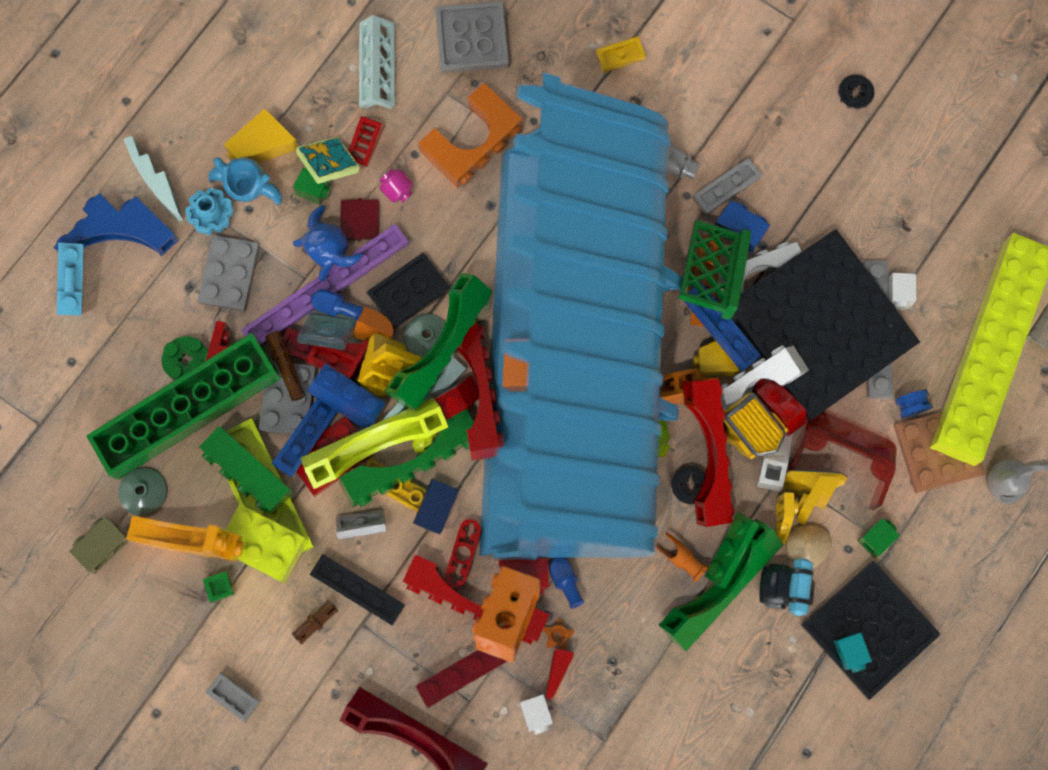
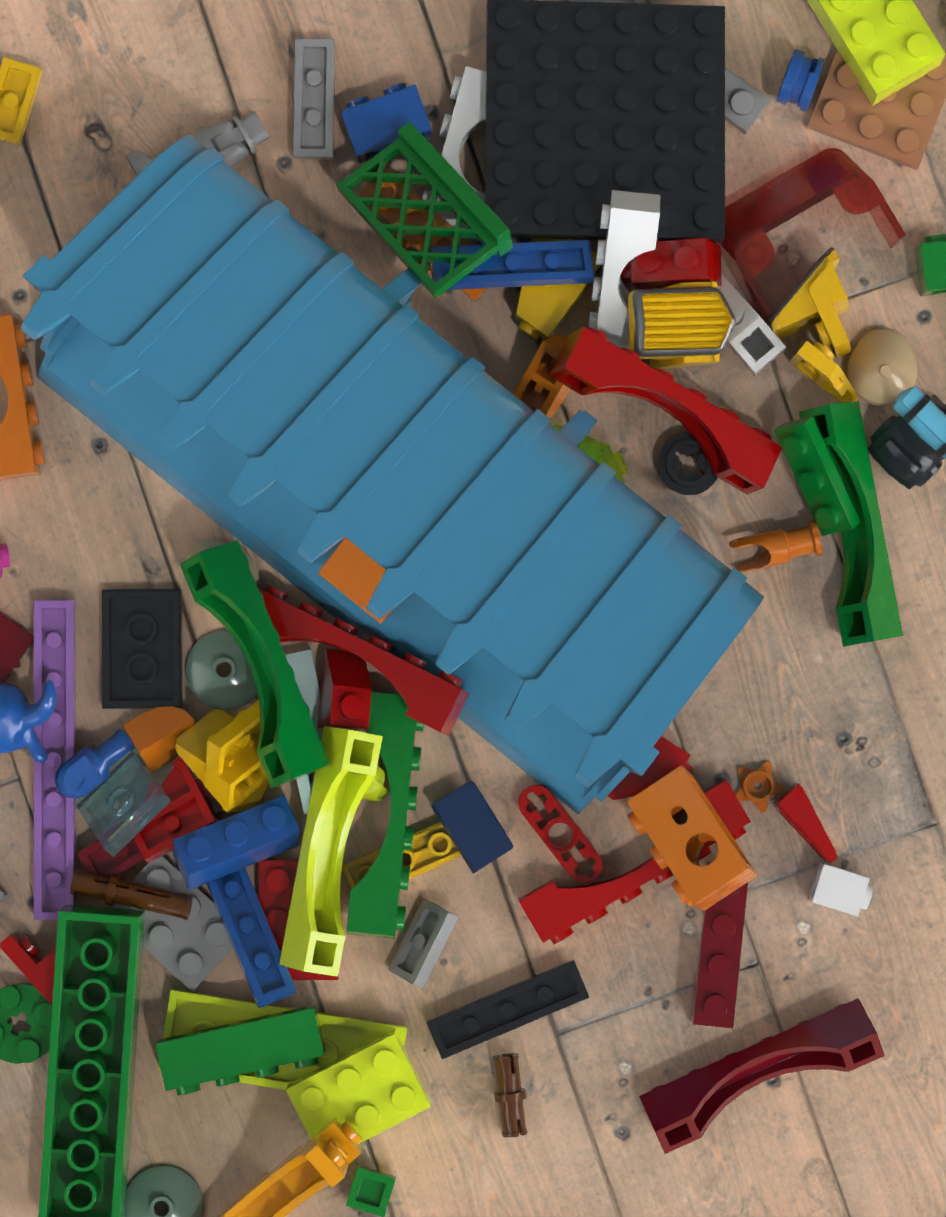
camera: 50 degrees left, 10 degrees up
blue arm [548,558,585,609] -> none

